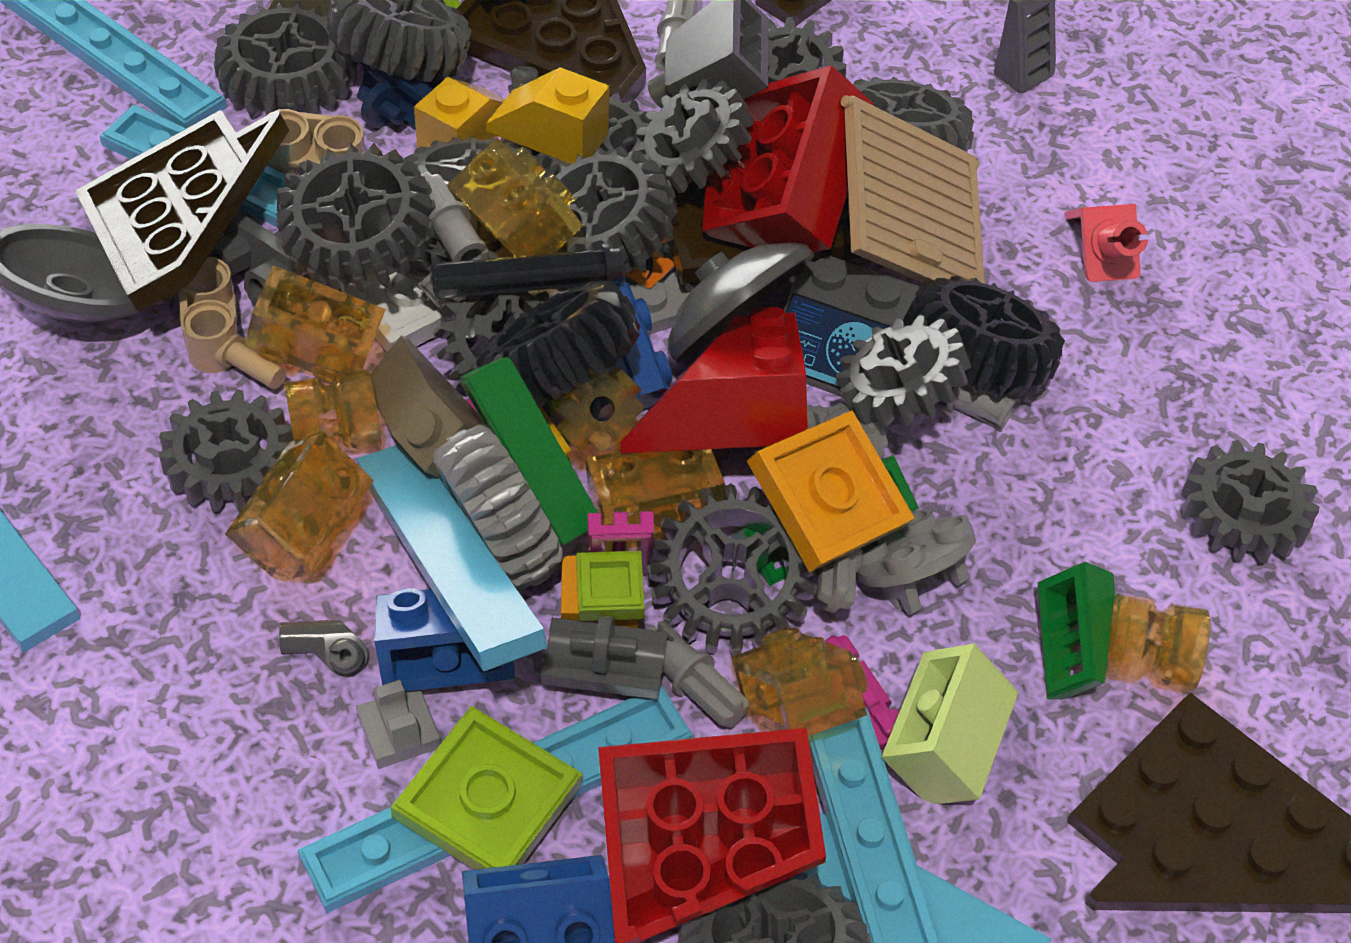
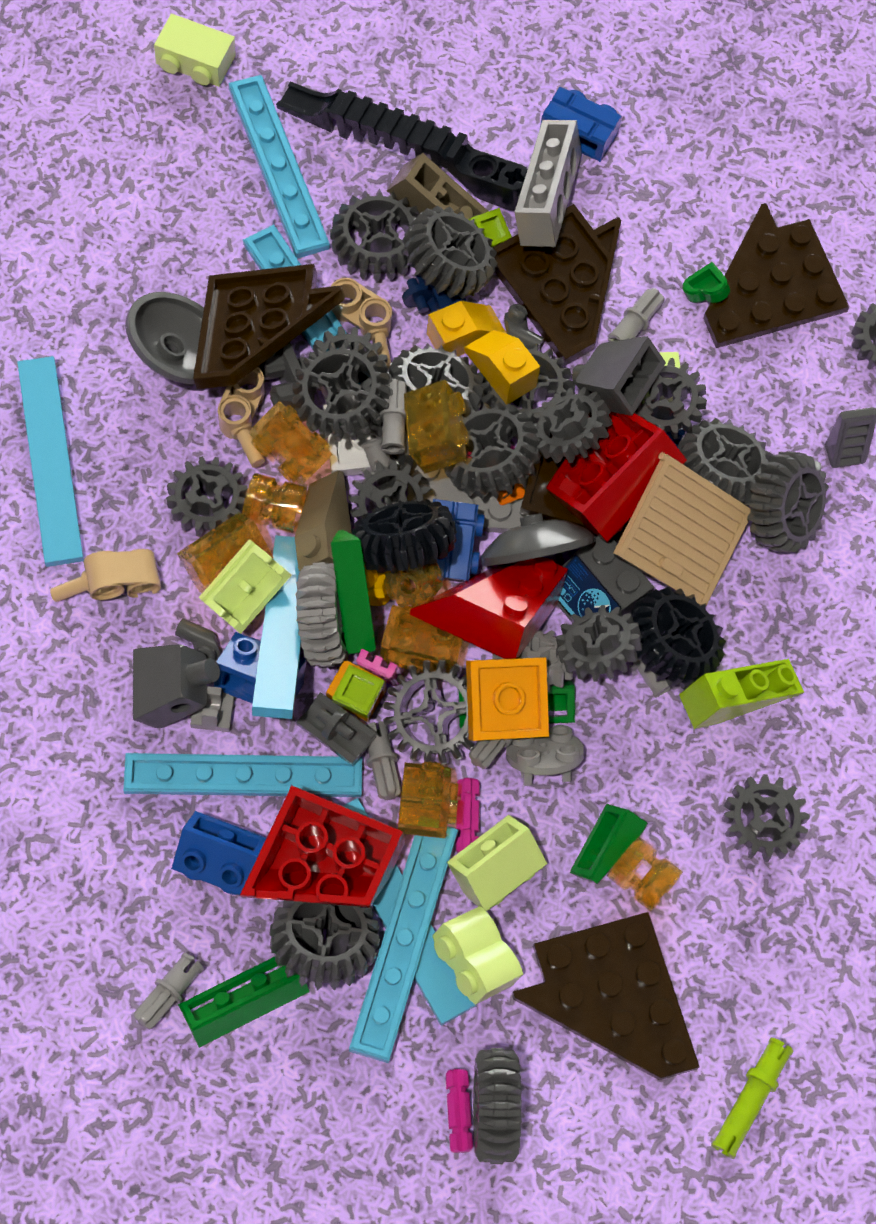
camera: 25 degrees right, 15 degrees up
lime tile [391,705,583,870] -> none
black axle [430,243,624,299] -> none
coral bracket [1064,204,1148,282] -> none
none -> tan beam [50,549,161,602]
none -> dark grey torso [133,644,220,728]
none -> yellowish green hinge [198,539,292,634]
none -> yellowish green brick [432,906,523,1005]
none -> lime slope [679,659,804,729]
none -> dark grey gear [747,451,829,553]

